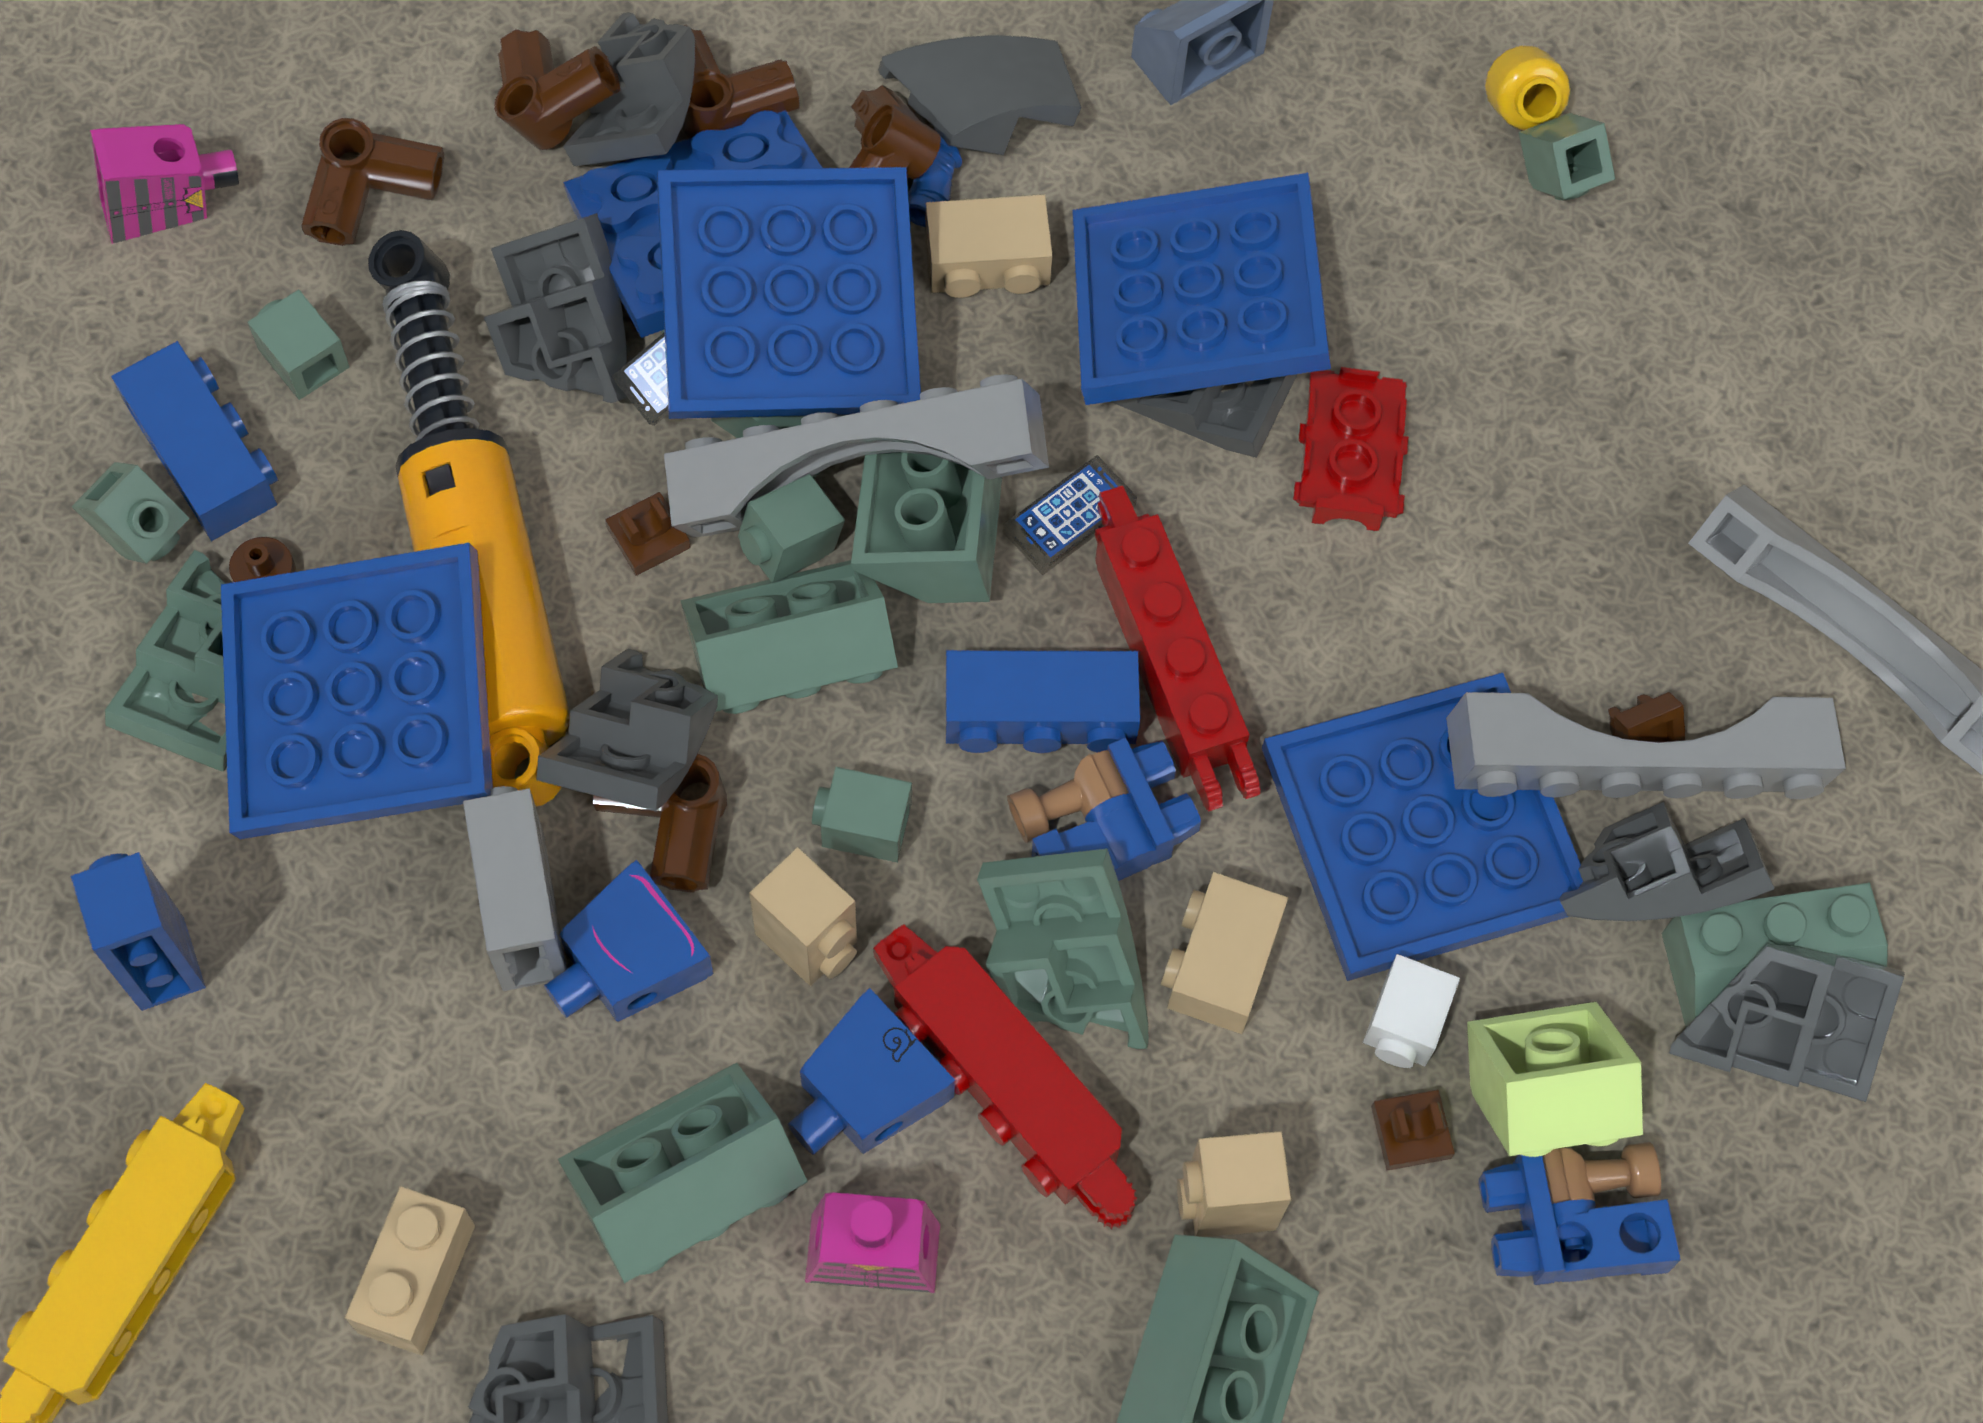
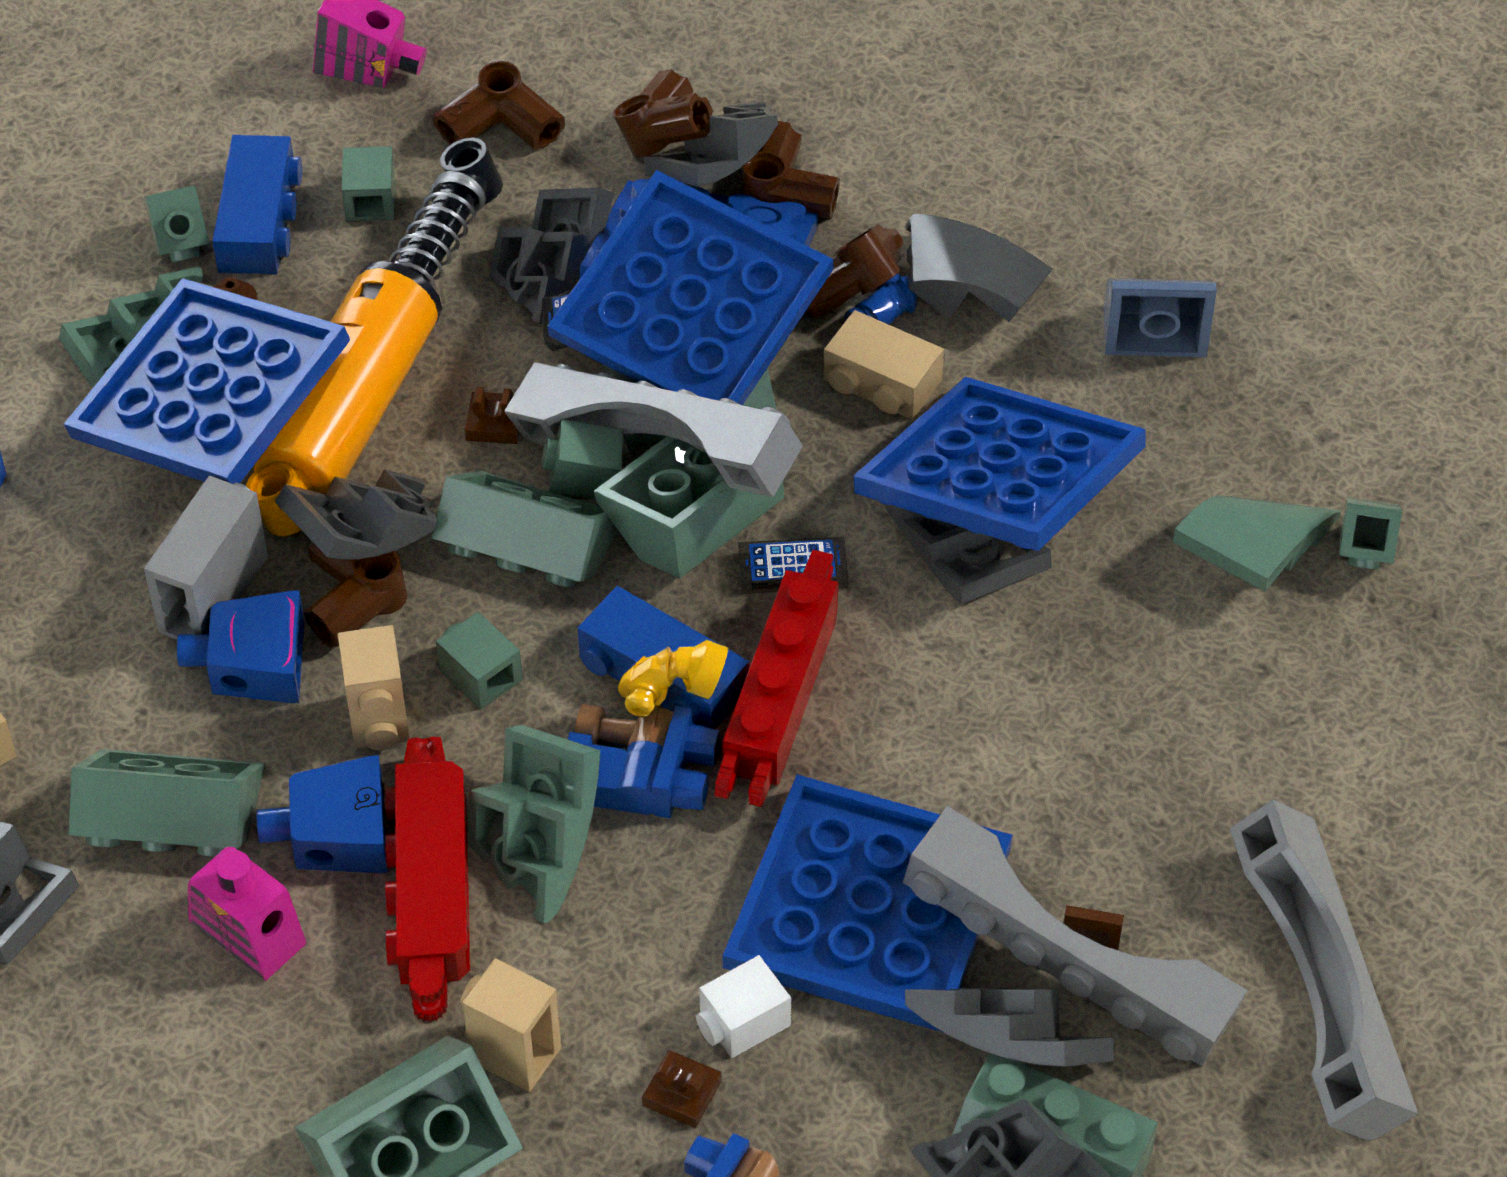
camera: 40 degrees right, 15 degrees down
tan brick [1161,872,1288,1034] -> none
red piece [1293,367,1408,531] -> none
yellowish green brick [1467,1002,1643,1157] -> none
yellow head [1485,45,1570,130] -> none
none -> yellow arm [618,640,728,717]
none -> sand green slope [1173,495,1341,592]

